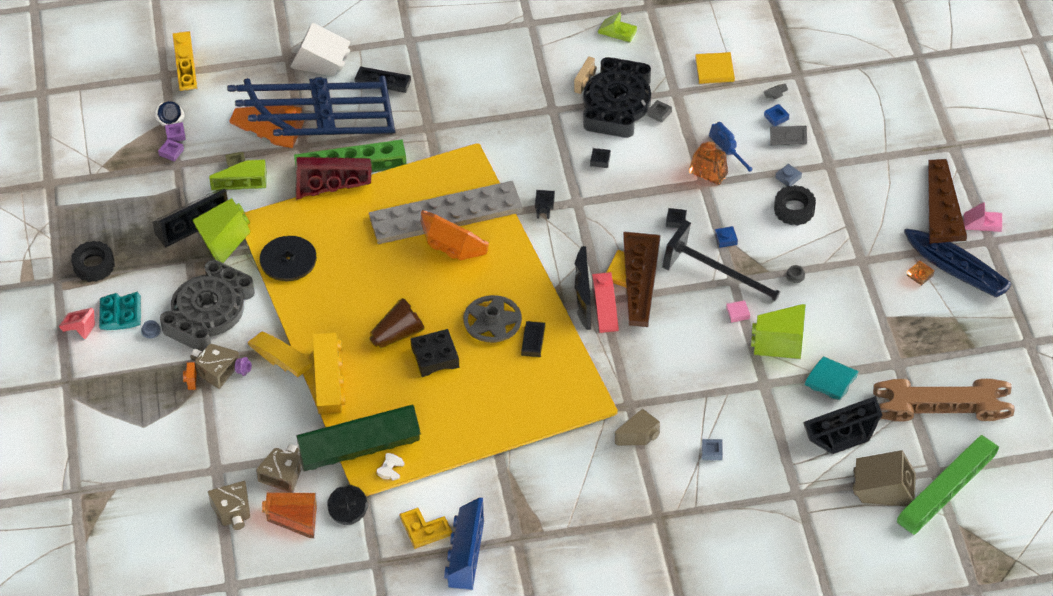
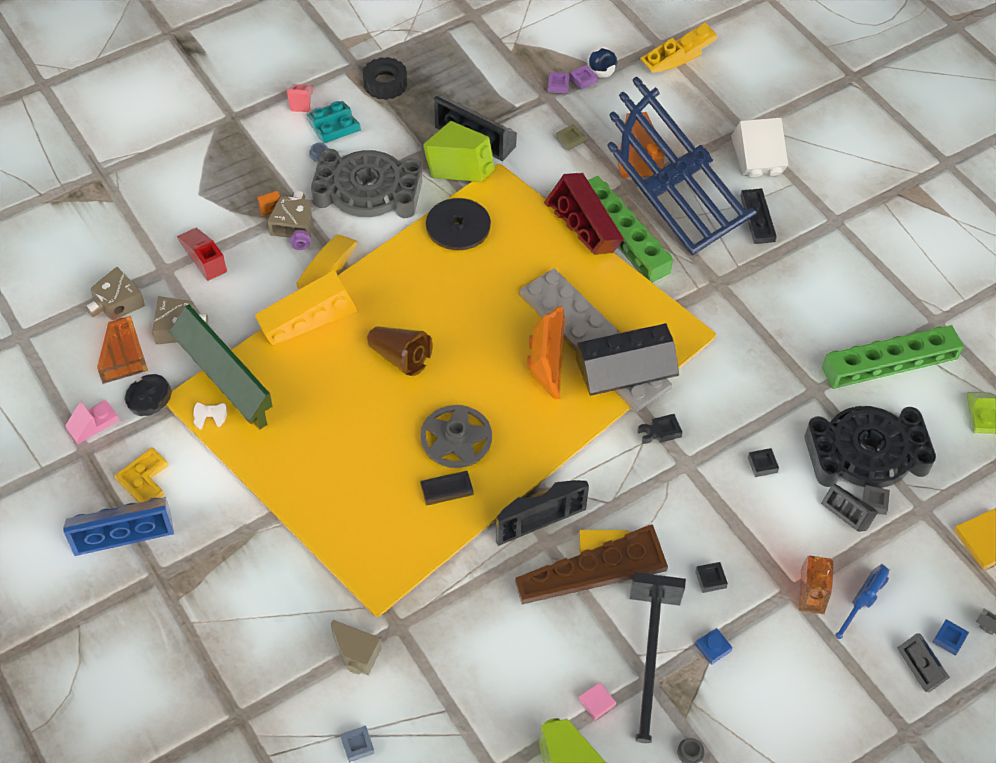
camera: 65 degrees right, 5 degrees up
lime slope [209,159,267,191] -> none
black brick [410,329,460,377] -> none
tan plate [574,56,597,94] -> none
coral slope [592,272,619,333] -> none
black tyre [774,185,816,226] -> none
sand blue plate [776,164,802,186] -> none
none -> bright pink slope [65,400,119,444]
none -> red slope [177,227,227,281]
none -> slope [576,323,679,396]
none -> black slope [821,483,878,532]
none -> bright green brick [822,325,964,389]

